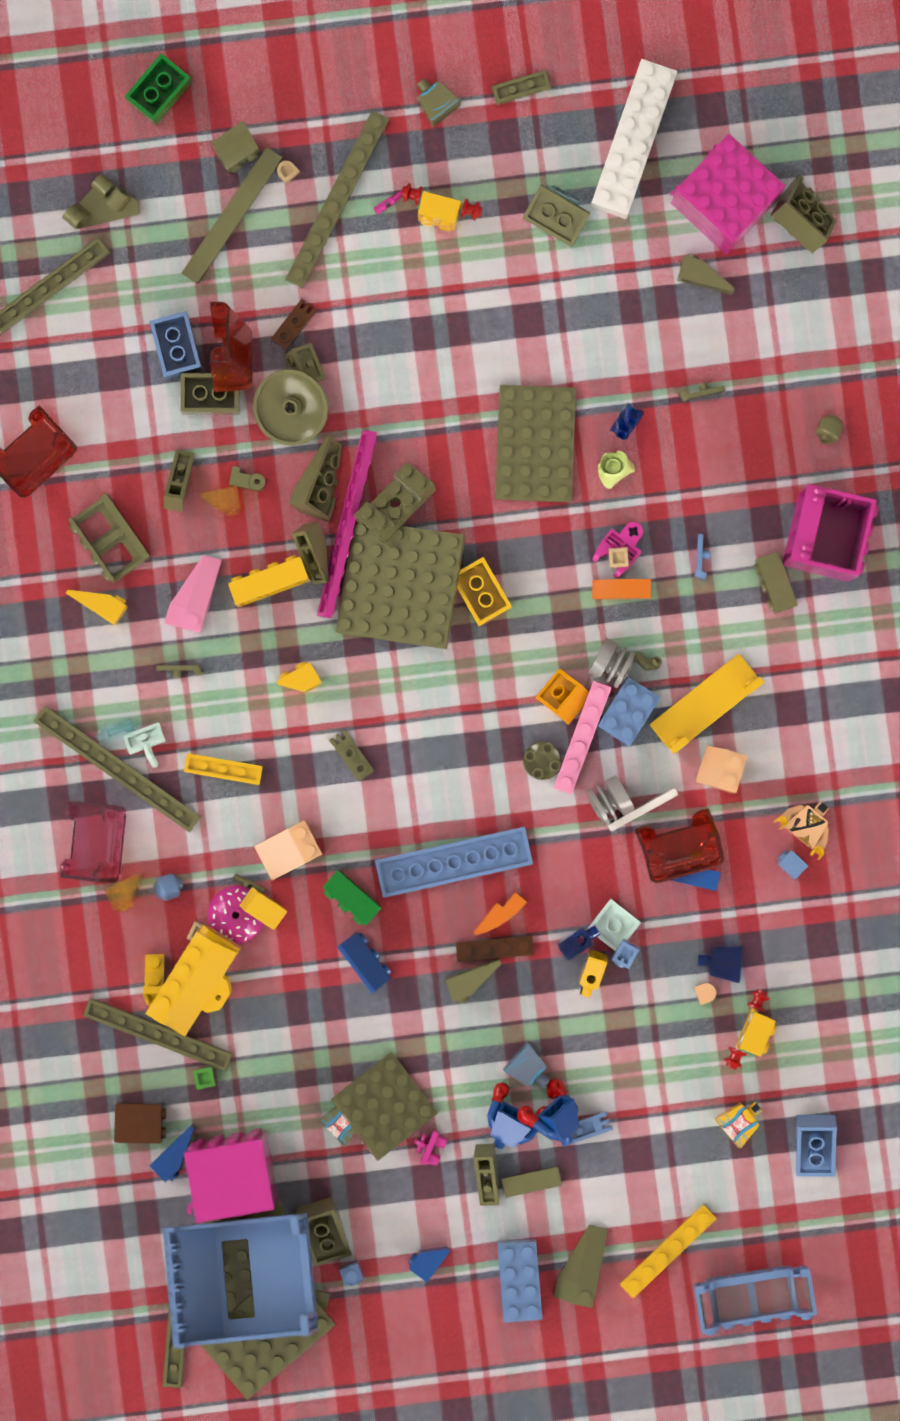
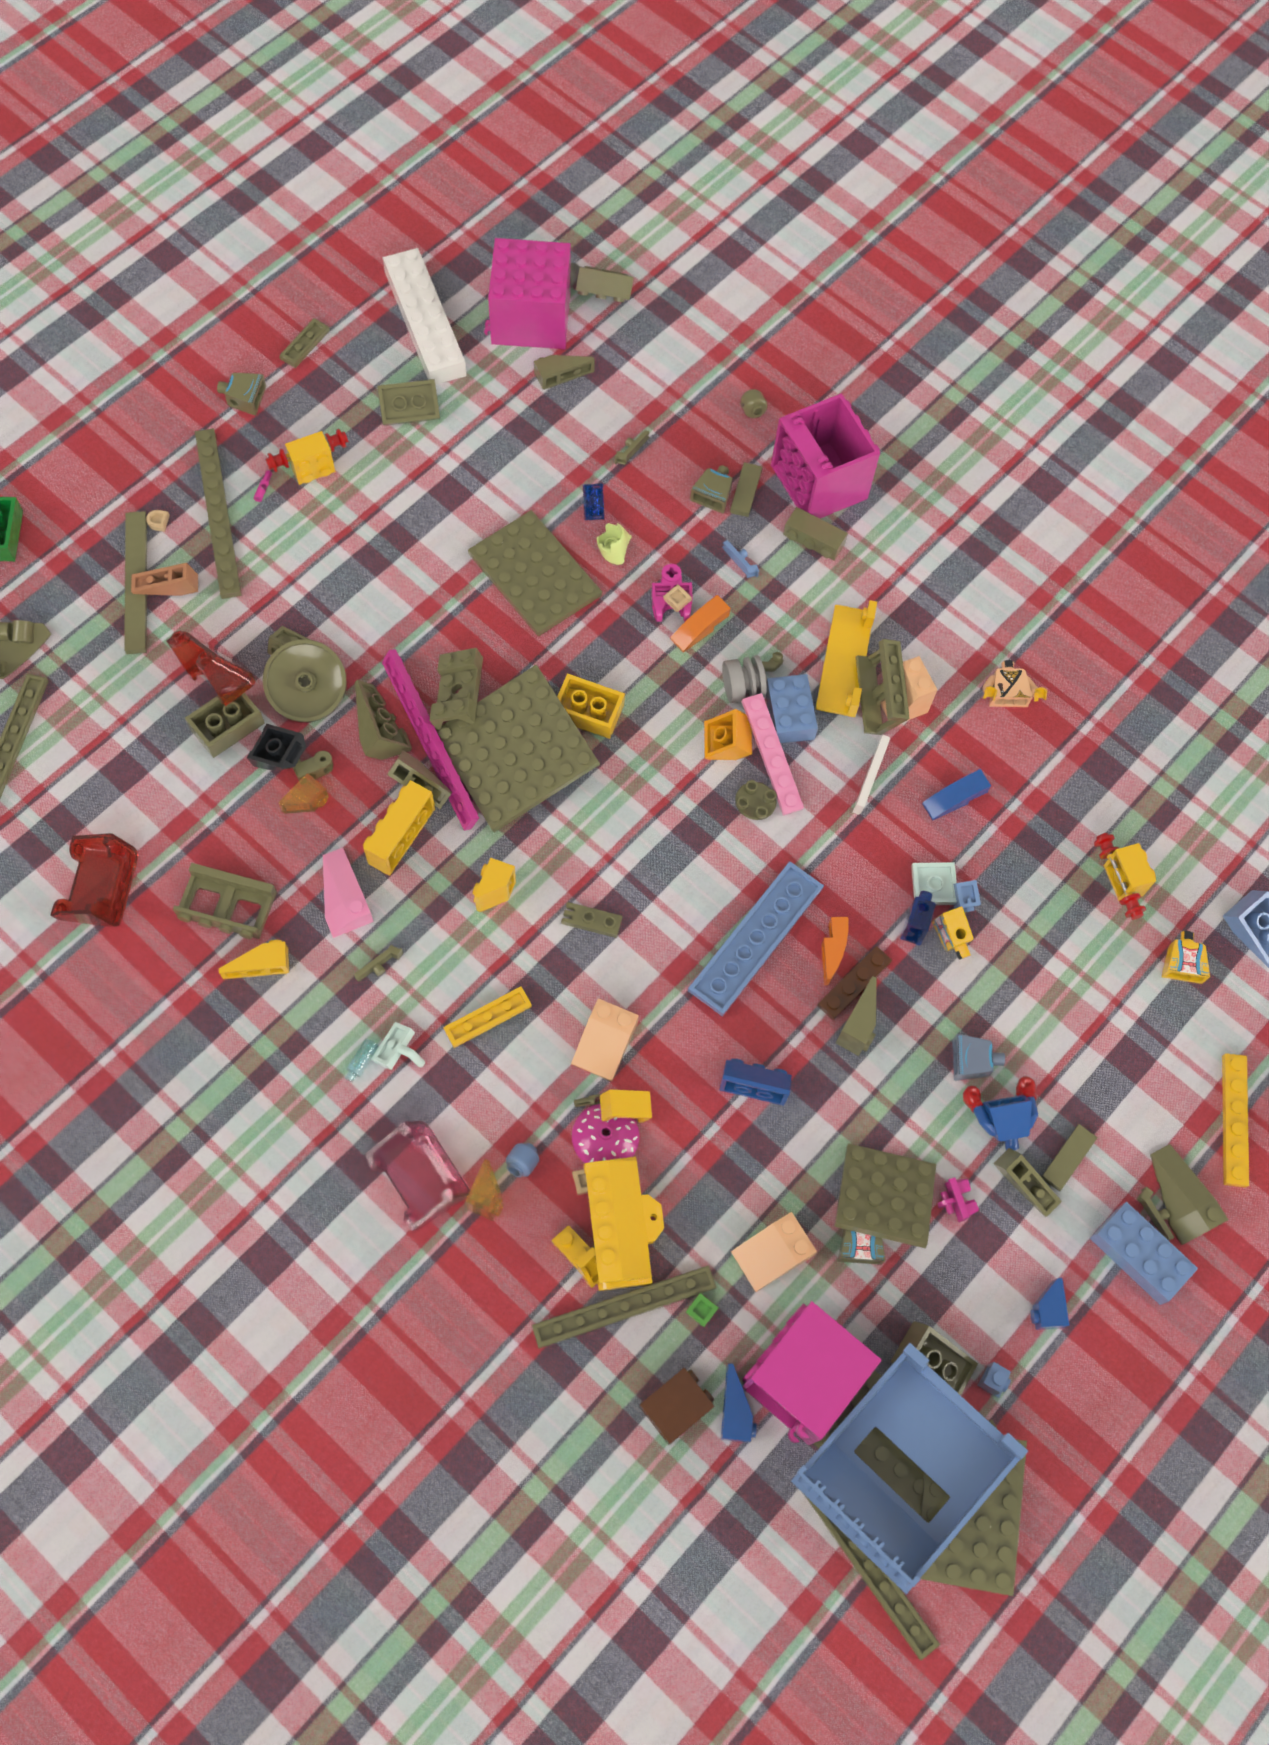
camera: 45 degrees left, 20 degrees down
olive plate [34,706,201,833] -> none
medium blue brick [149,311,203,380] -> none
olive slope [164,449,195,512] -> none
olive slope [211,121,260,174] -> none
reddish brown hinge [271,299,317,351] -> none
green brick [322,869,382,926] -> none
blue torso [517,1078,579,1146] -> none
medium blue hinge [564,1111,613,1146] -> none
light grey wheel [587,775,635,826] -> none
clear red windscreen [635,808,724,883] -> none
light nougat tile [694,983,716,1005] -> none
clear blue torso [697,945,743,983] -> none
medium blue brick [776,850,808,880] -> none
none -> nougat slope [131,562,198,596]
none -> black slope [247,723,307,770]
none -> olive torso [690,465,733,514]
none -> olive tile [730,462,762,517]
none -> light nougat slope [731,1212,817,1292]
none -> olive window [856,639,910,735]
none -> olive piece [1137,1186,1174,1241]

